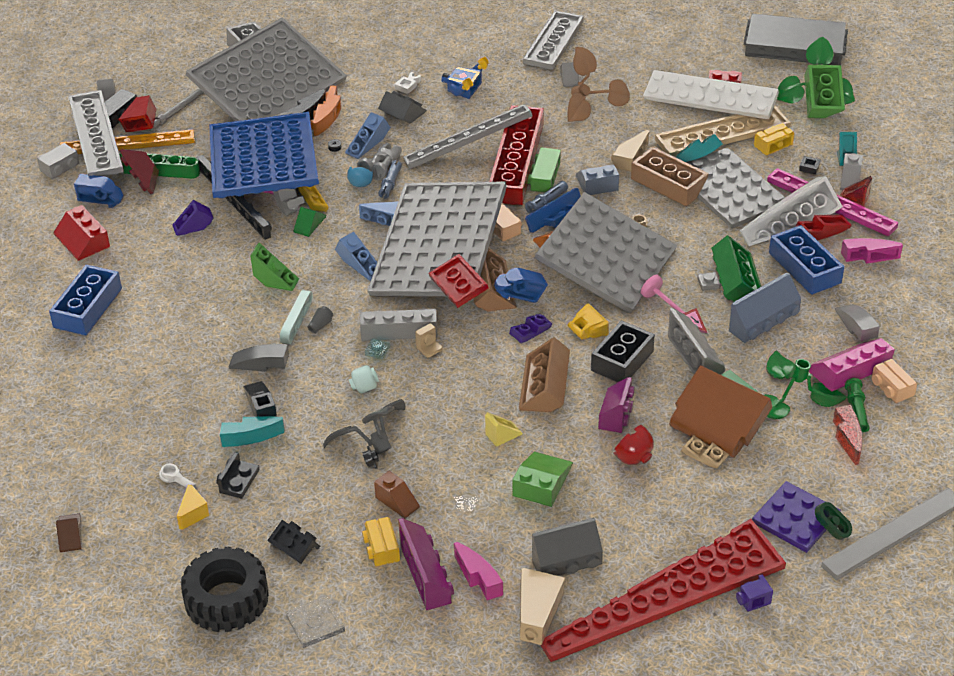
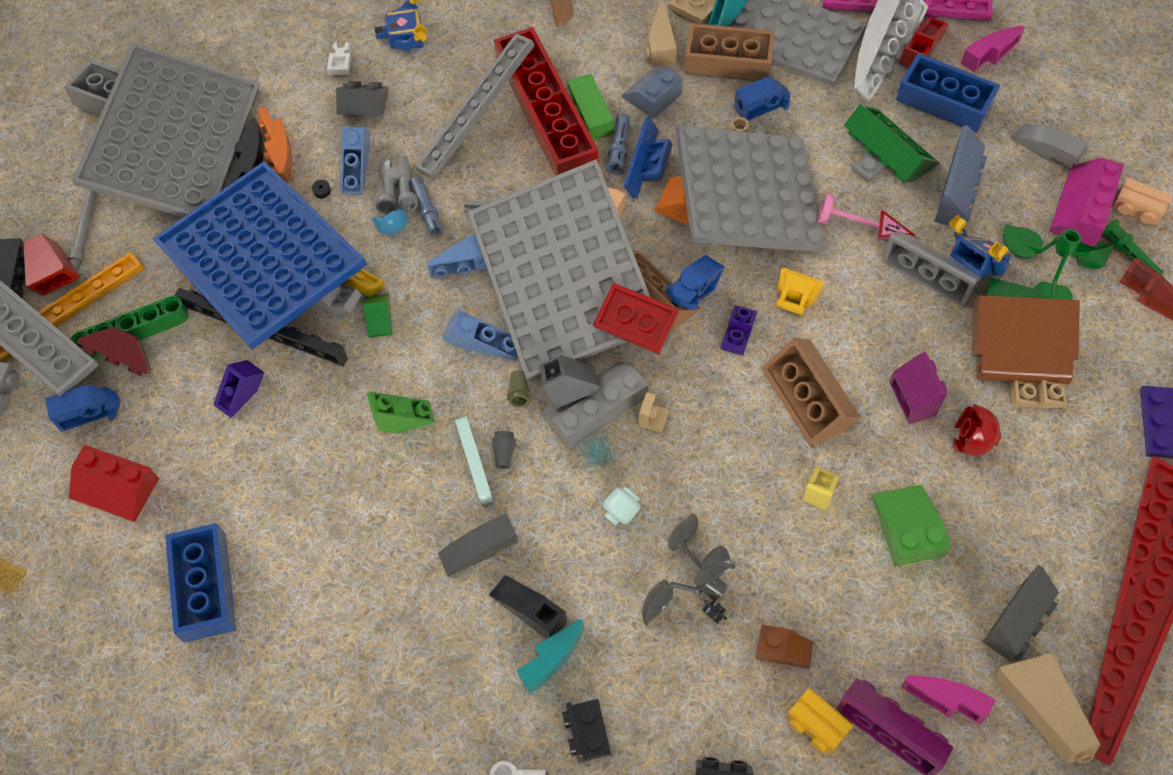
camera: 30 degrees left, 20 degrees up
black brick [591,320,655,382] -> none
none -> olive cone [507,370,531,407]
none -> dark grey slope [539,355,600,409]
none -> blue piece [734,77,791,121]
none -> blue torso [949,214,1011,277]

